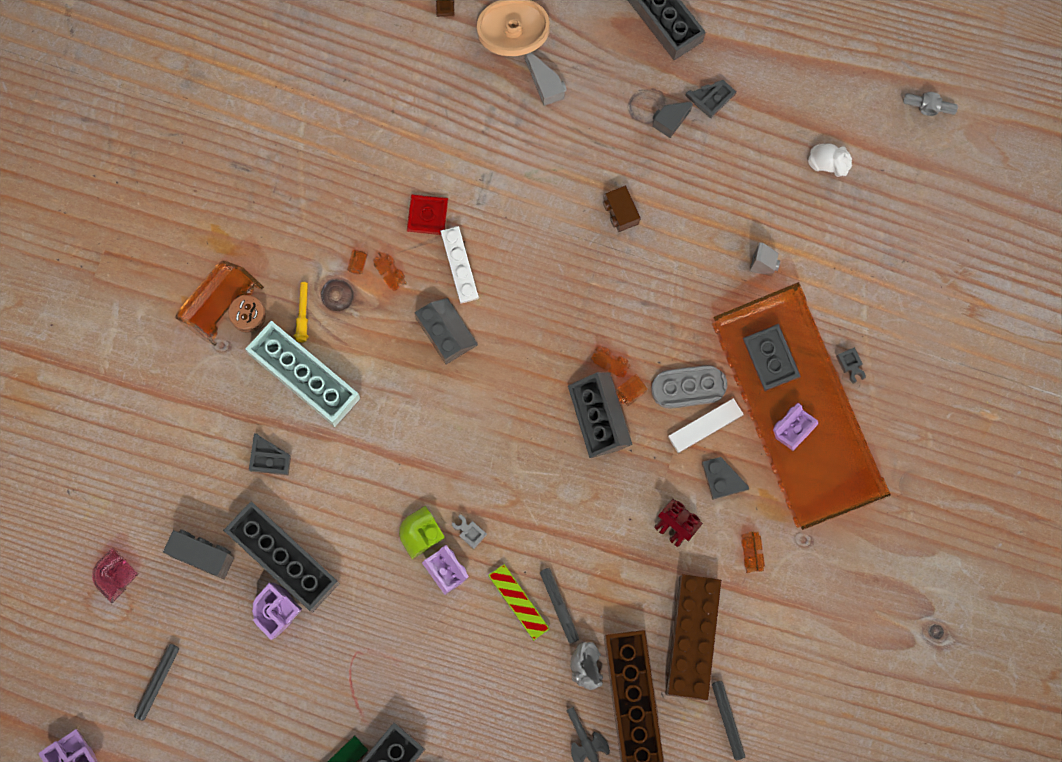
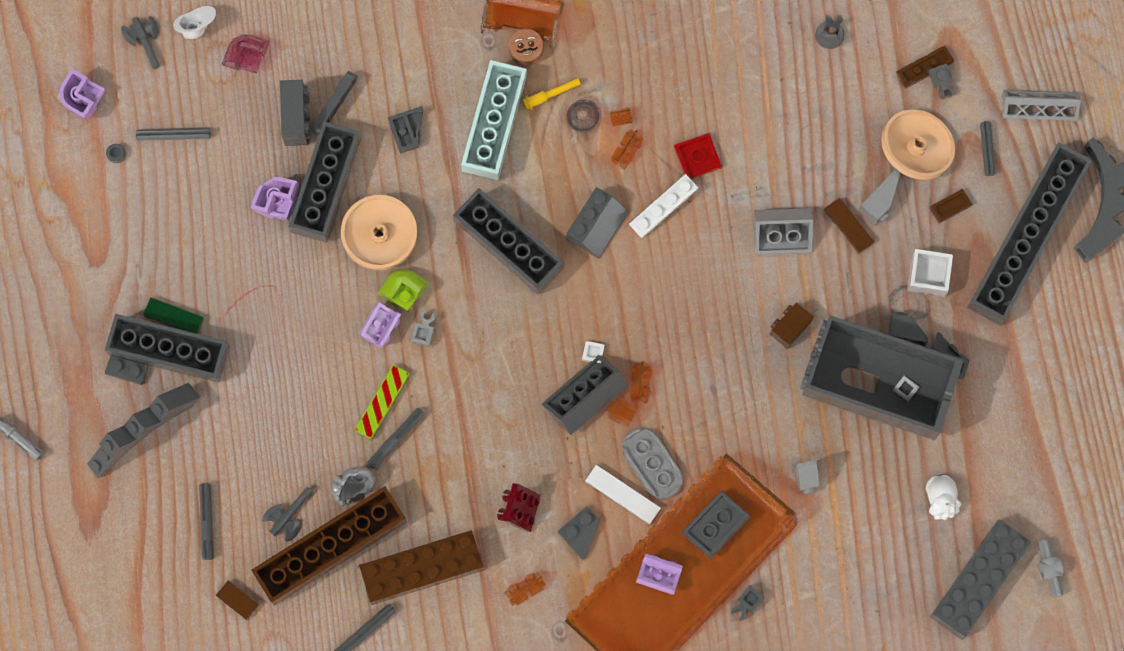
camera: 70 degrees right, 0 degrees up
none -> dark grey tile [106,144,126,164]
none -> dark grey piece [121,16,160,69]
none -> white piece [173,6,216,39]
none -> dark grey beam [311,71,358,136]
none -> light nougat dish [341,195,417,270]
none -> dark grey brick [453,188,564,295]
none -> white tile [582,341,605,363]
none -> light grey slope [753,208,813,254]
none -> dark grey panel [800,315,964,440]
none -> dark grey piece [815,15,844,49]
none -> reddish brown tile [824,197,874,254]
none -> white tile [893,375,919,402]
none -> white piece [907,249,953,297]
none -> reddish brown tile [930,189,972,224]
none -> dark grey brick [930,519,1031,640]

